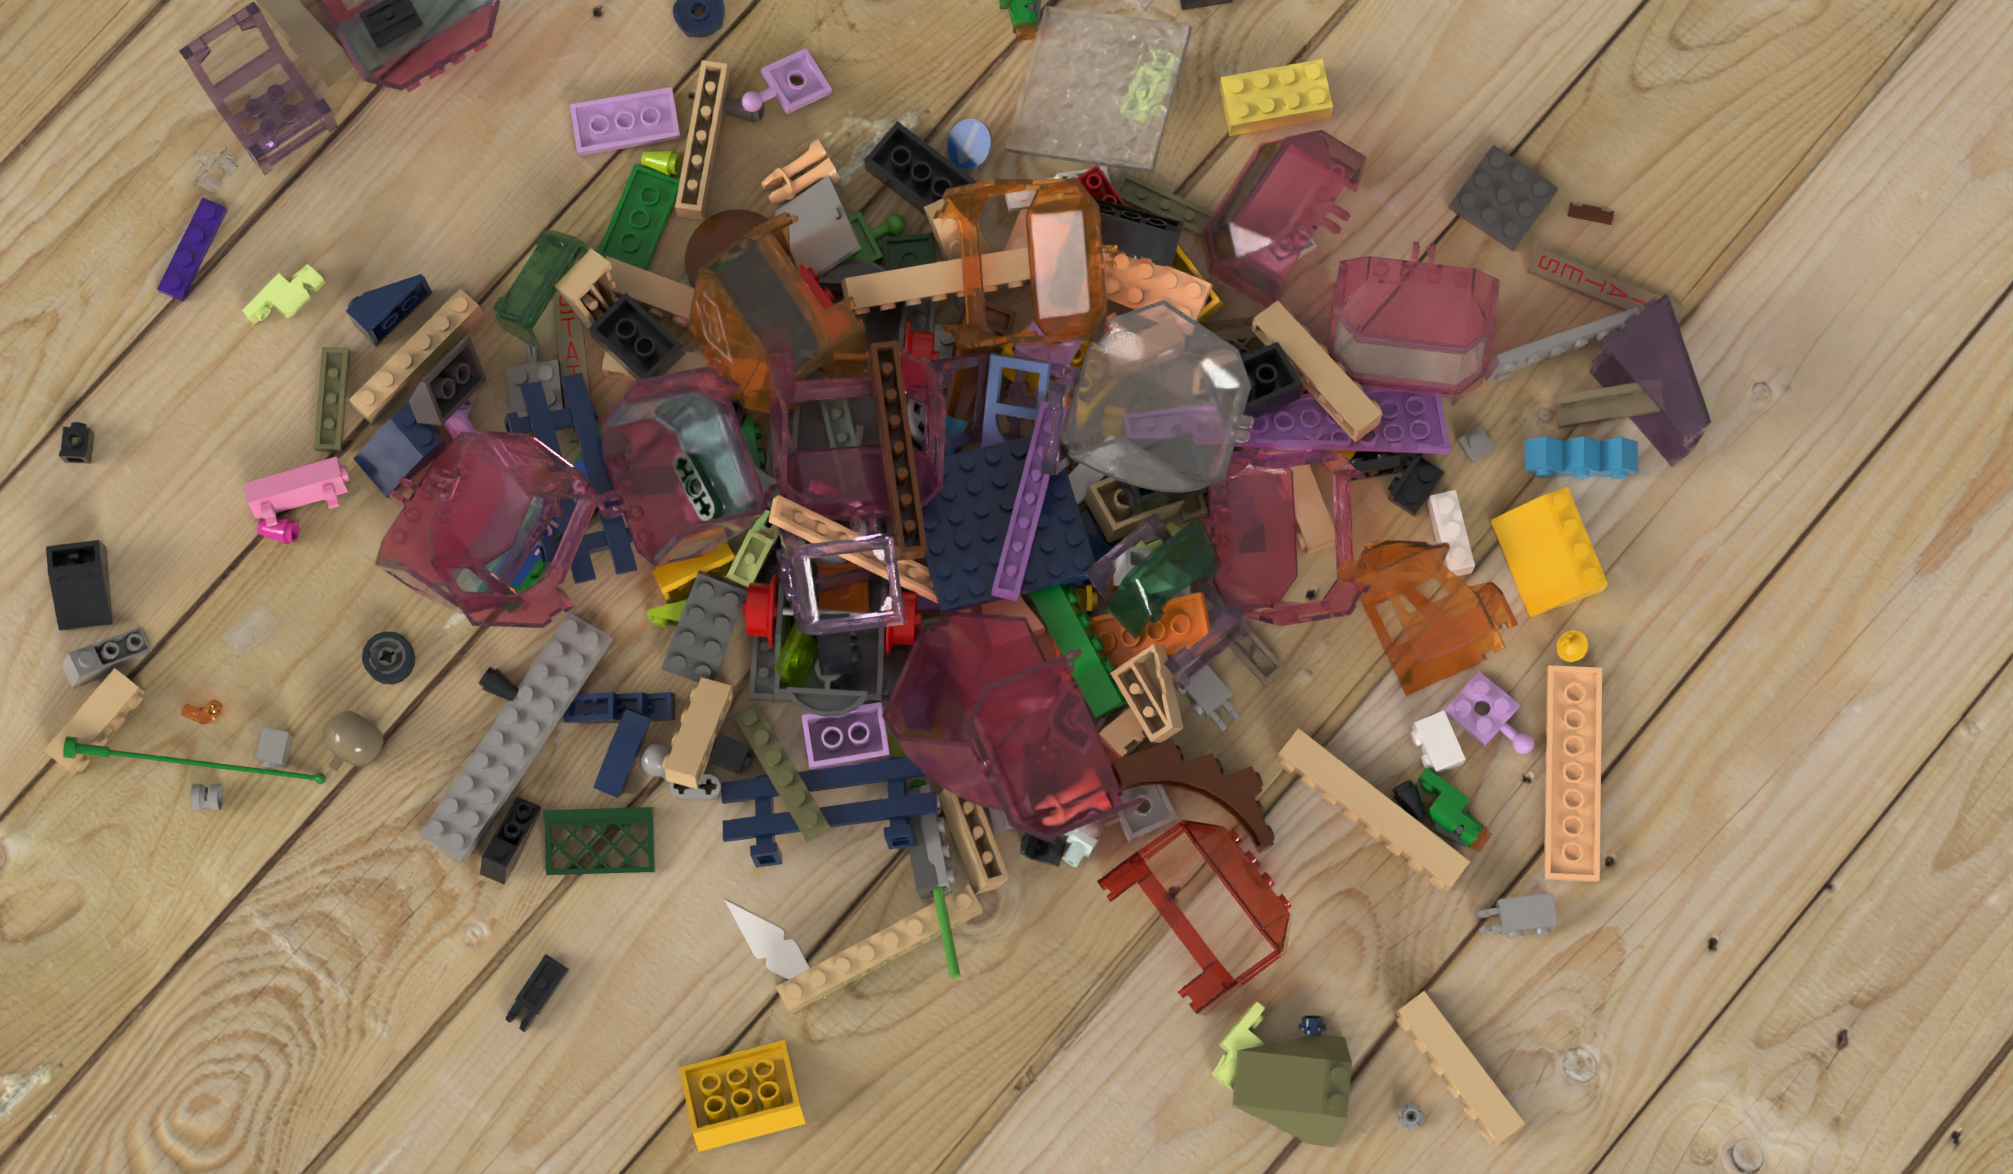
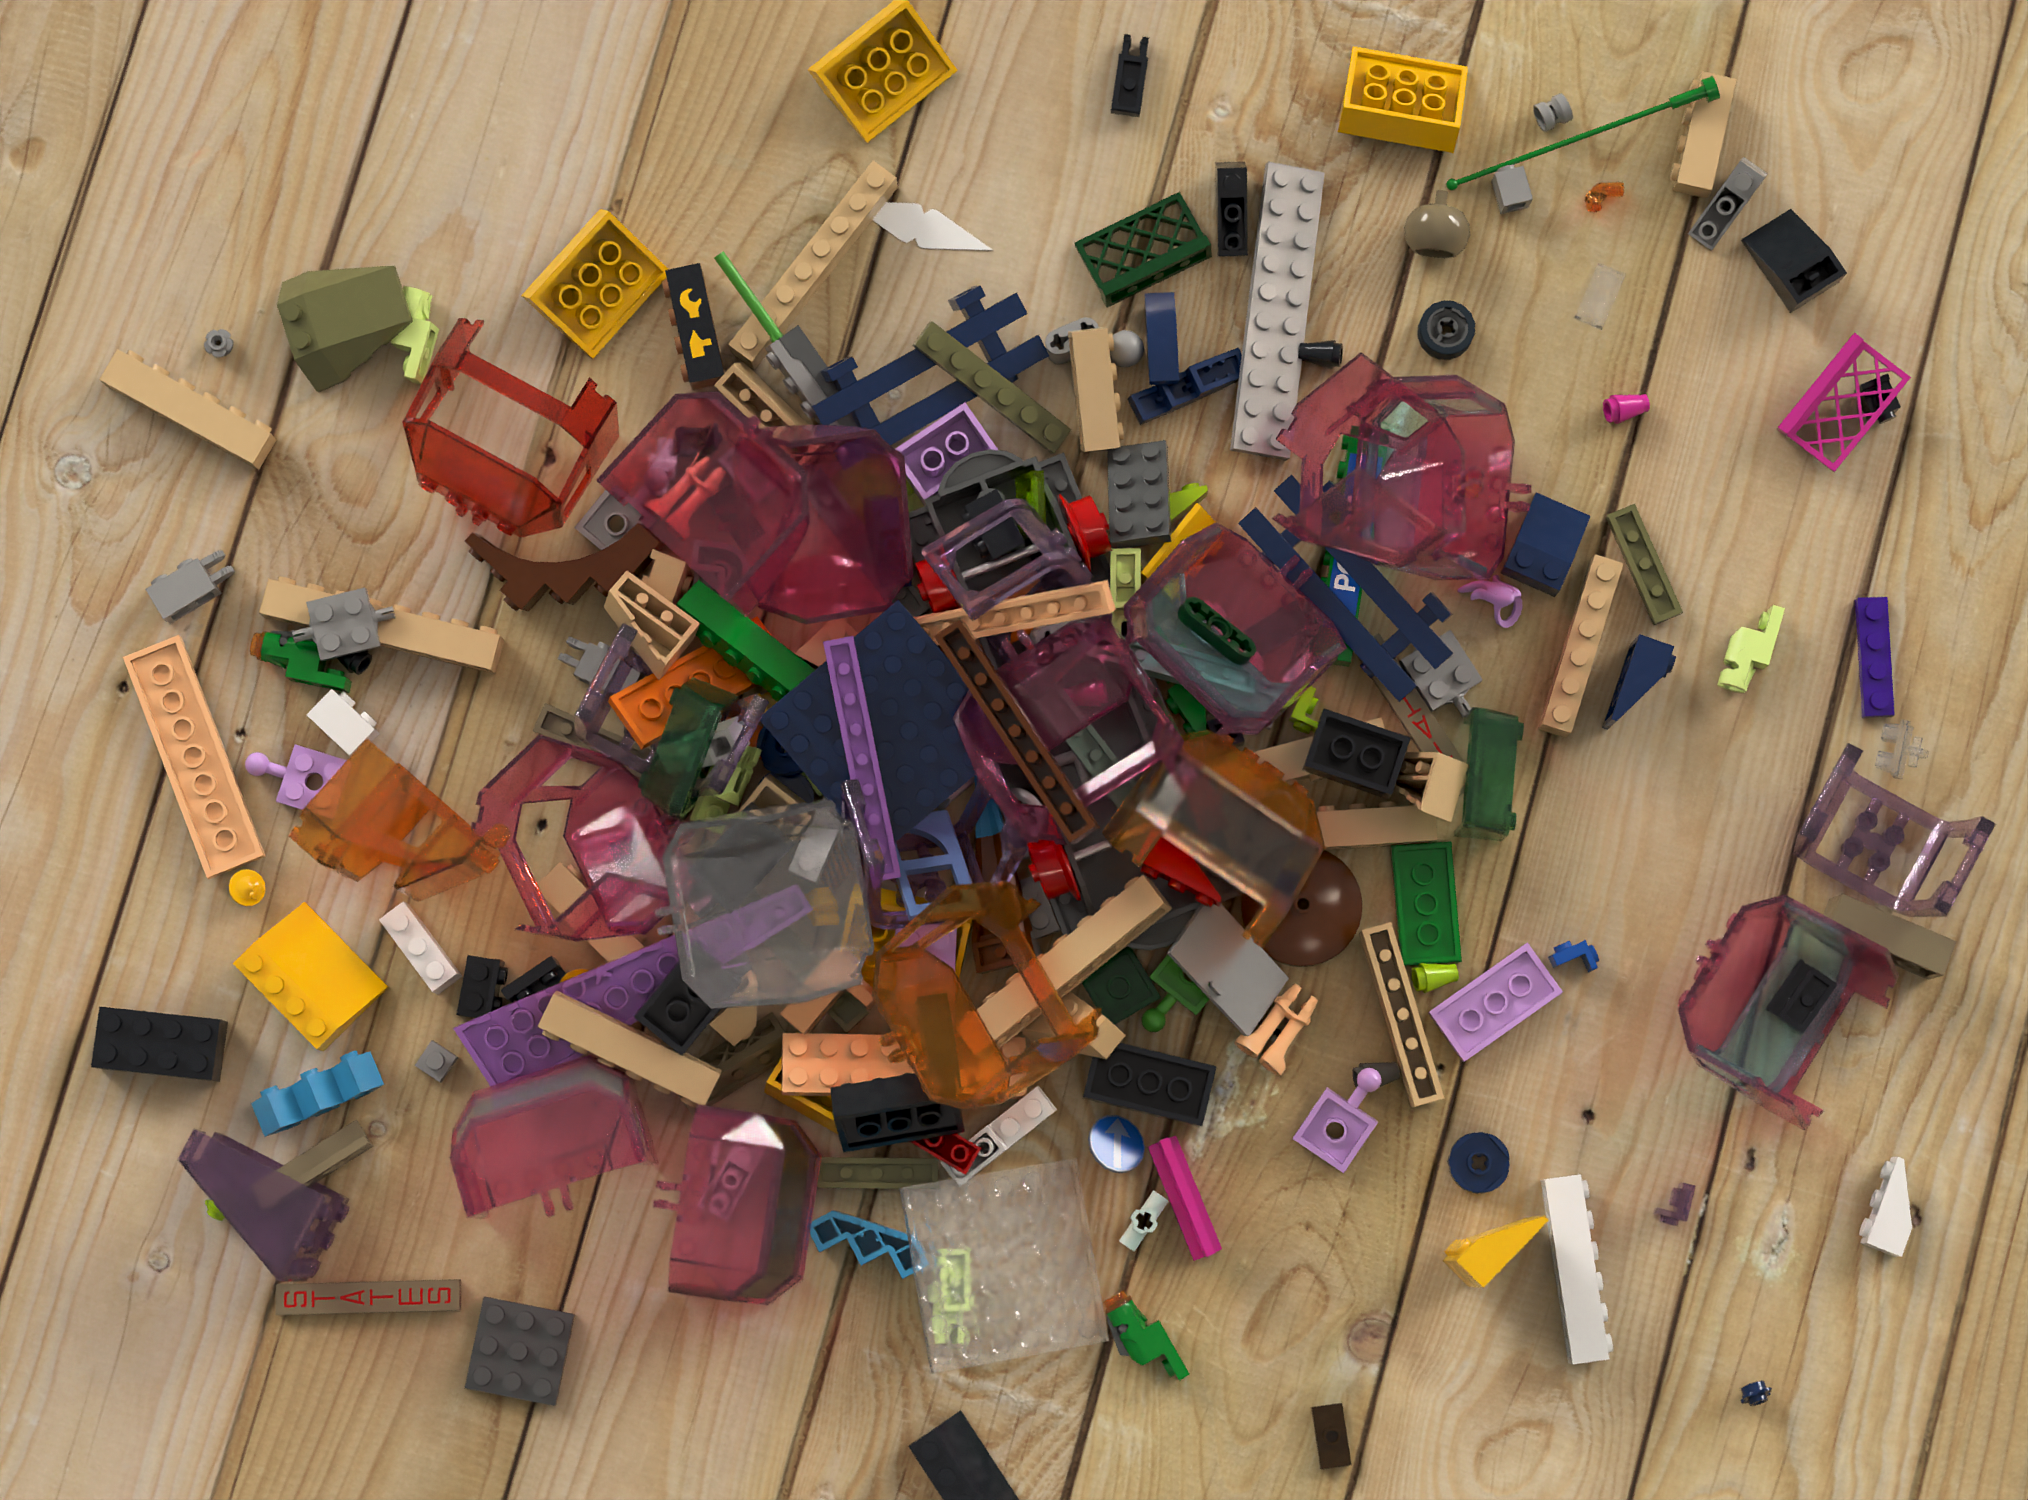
camera: 155 degrees right, 5 degrees up
bright pink brick [244,456,350,527] -> none
dark grey slope [409,336,486,426] -> none
black brick [710,734,754,775] -> none
light yellow brick [1219,59,1333,136] -> none
dark blue plate [1299,1015,1327,1035] -> none
light grey wing [1483,307,1641,381] -> none
reddish brown piece [1568,202,1614,225] -> none
none -> black brick [91,1006,228,1082]
none -> light grey plate [292,588,396,661]
none -> yellow slope [521,209,669,359]
none -> black brick [662,263,725,390]
none -> dark azure brick [806,1210,931,1279]
none -> light aqua axle [1119,1190,1168,1252]
none -> dark pink fence [1148,1135,1222,1261]
none -> yellow slope [1338,46,1468,153]
none -> blue bracket [1548,940,1599,972]
none -> dark pink fence [1777,332,1911,472]

